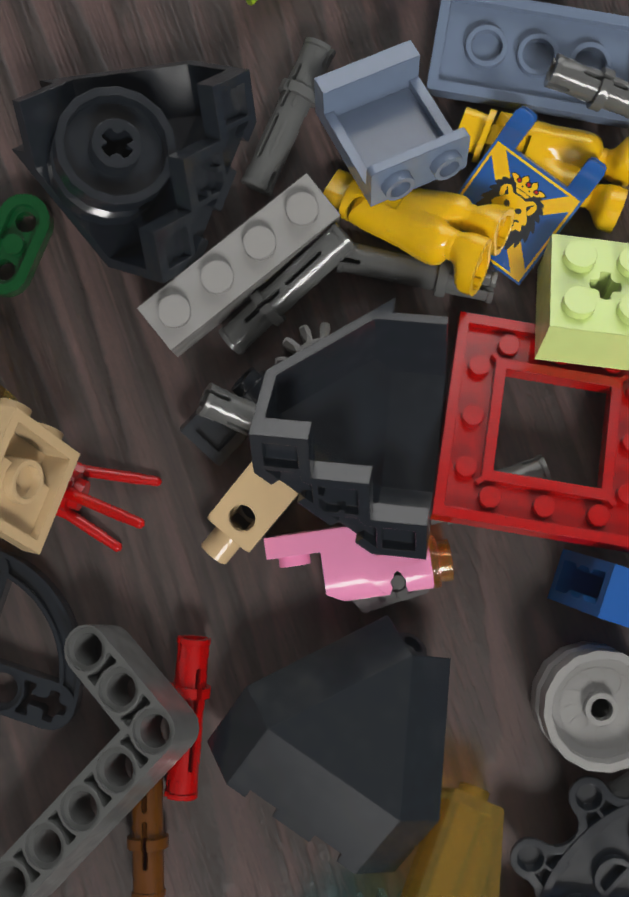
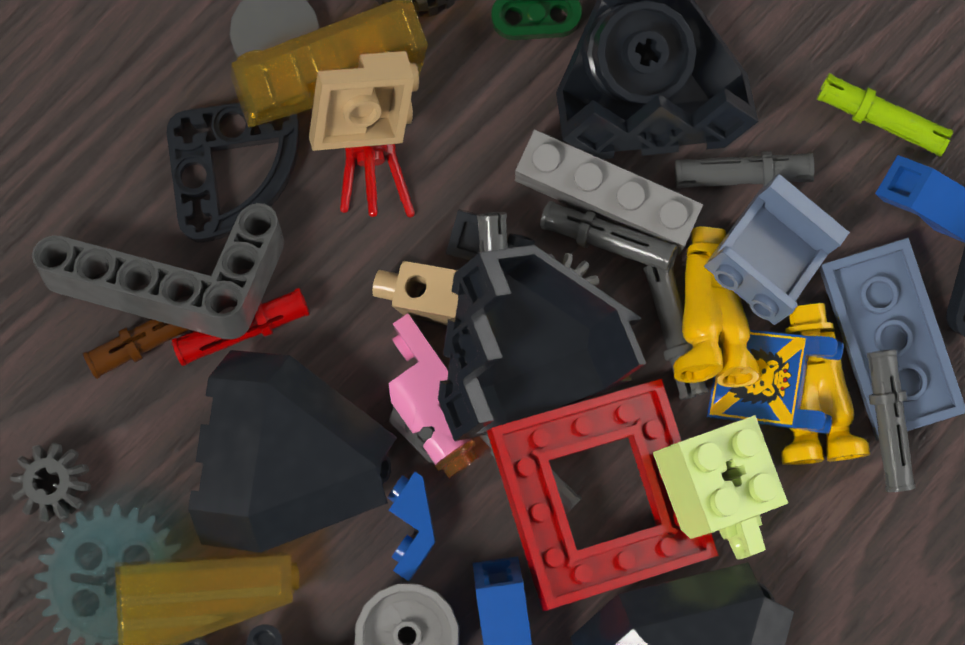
camera: 65 degrees right, 5 degrees down
none -> blue slope [387,472,436,581]

